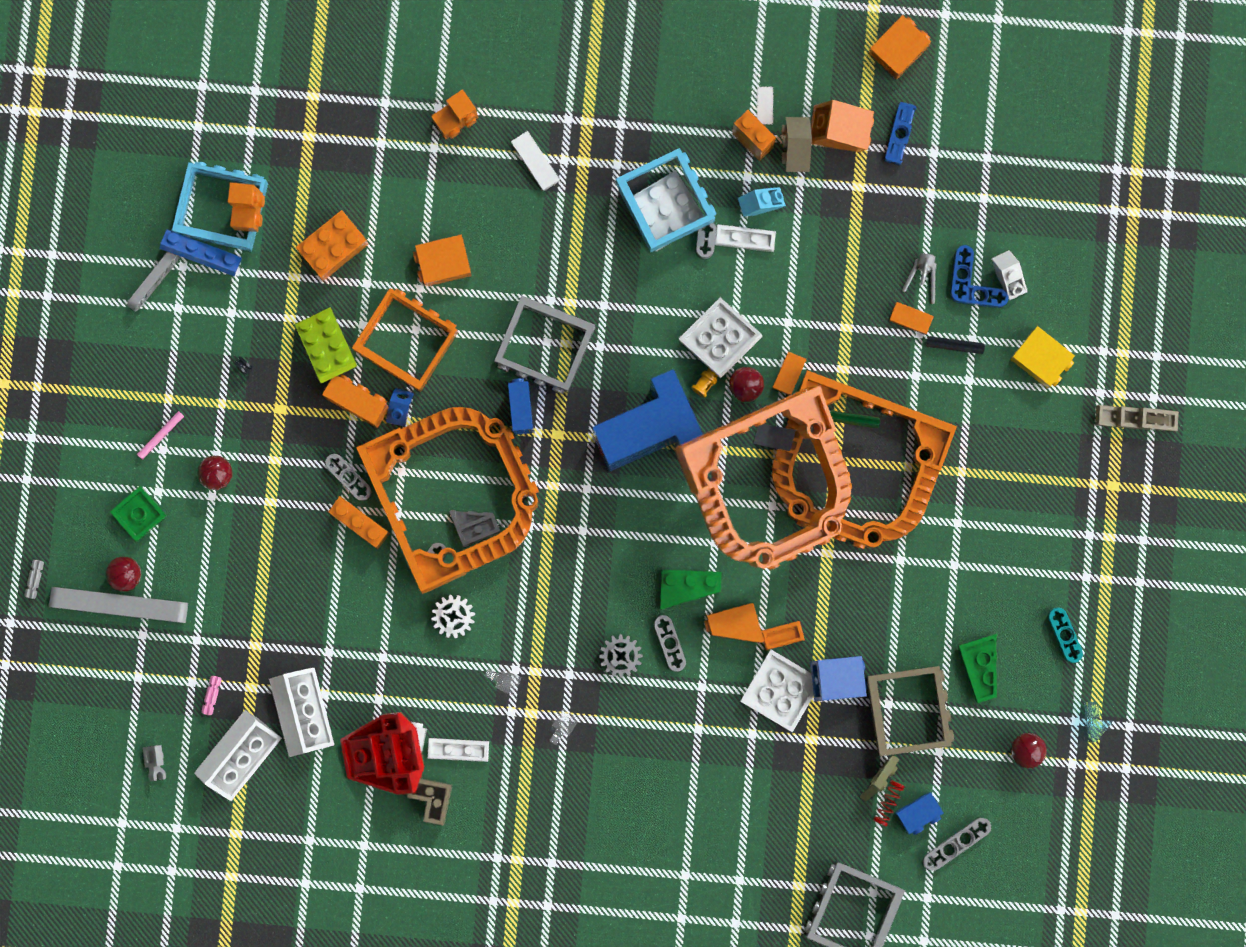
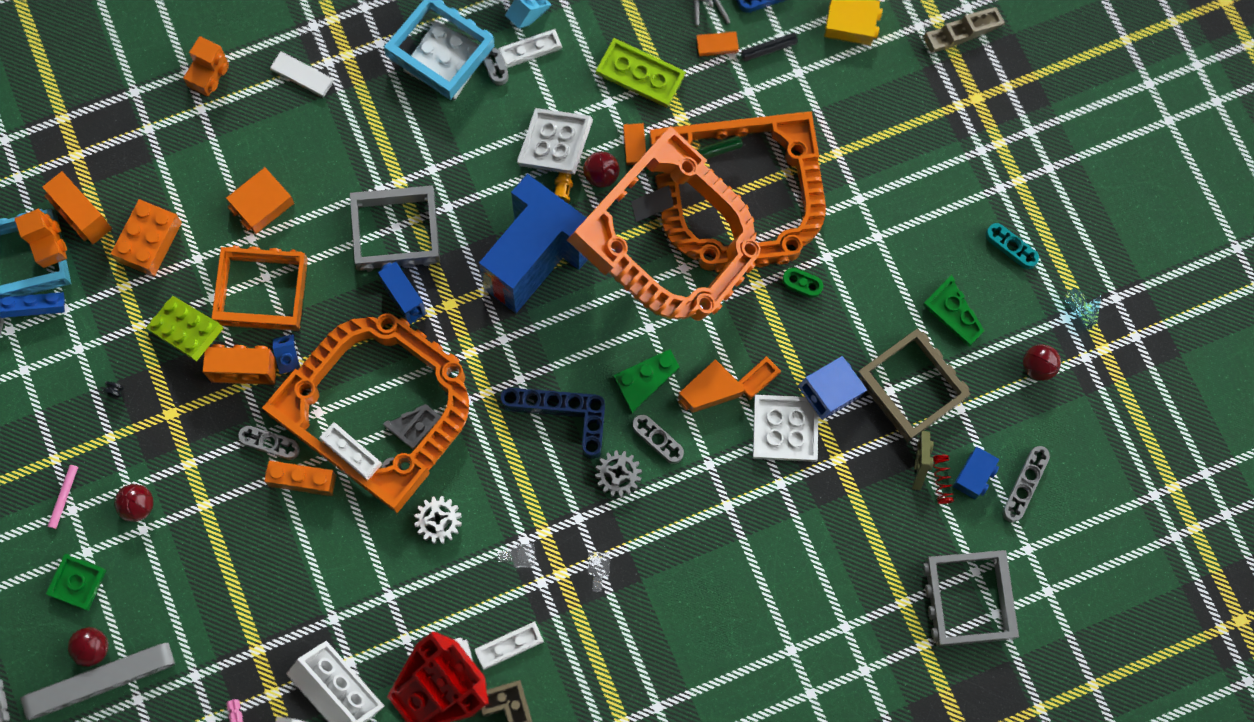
camera: 30 degrees left, 10 degrees down
none -> orange brick [42,171,112,244]
none -> white tile [319,422,382,481]
none -> dark blue beam [501,388,605,460]
none -> lime plate [596,38,686,108]
none -> green plate [782,268,823,298]

